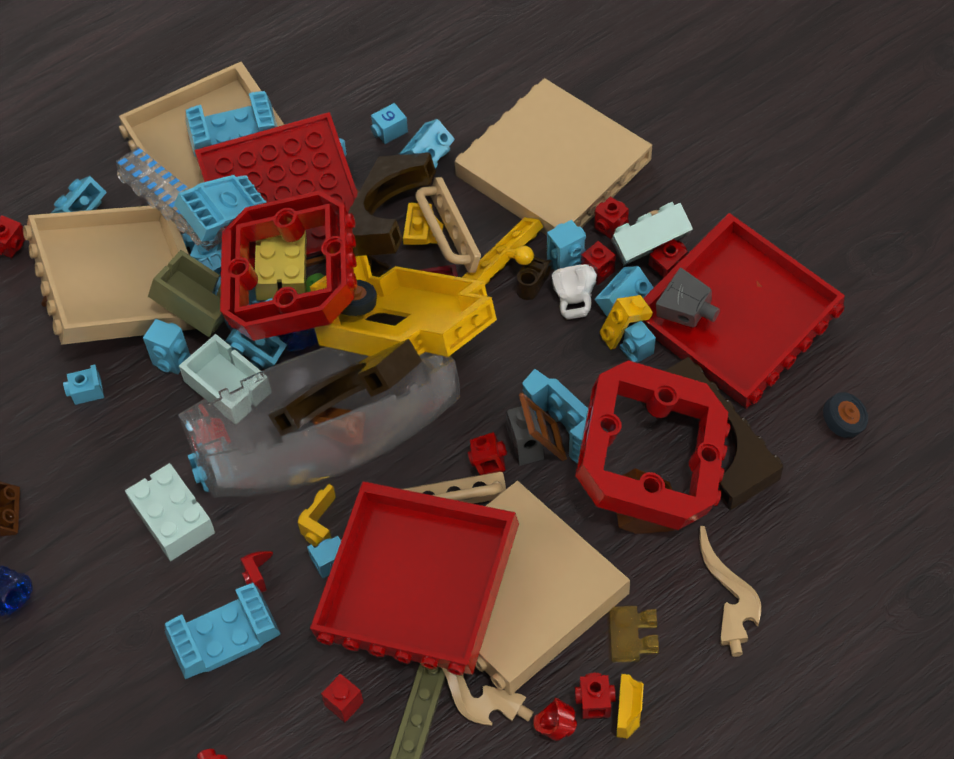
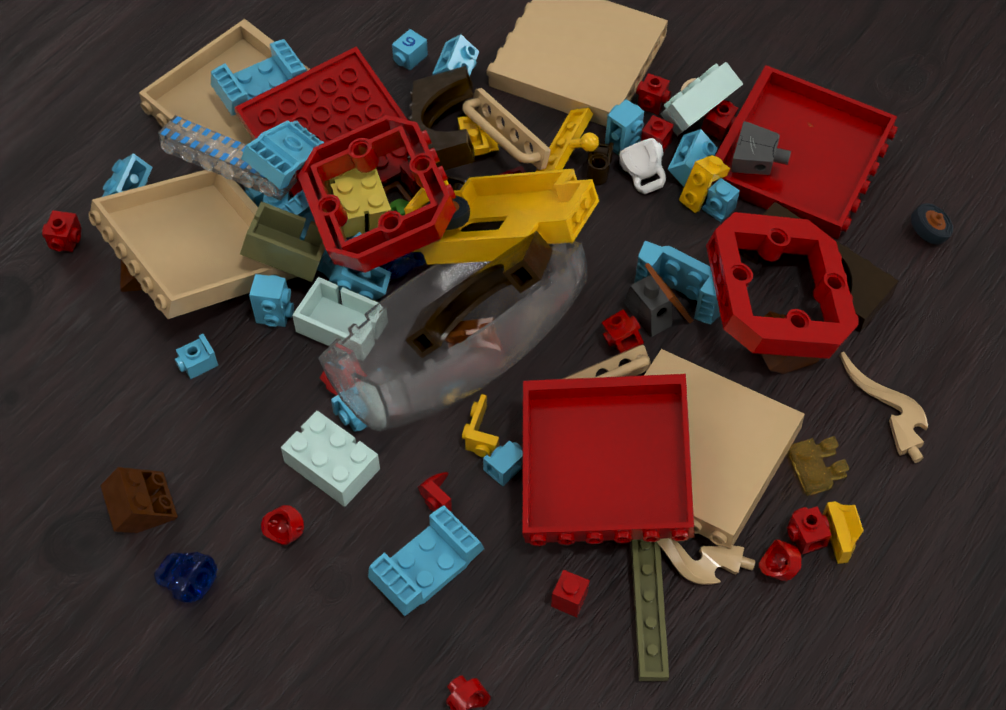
camera: 20 degrees left, 0 degrees up
none -> red piece [261,505,304,545]

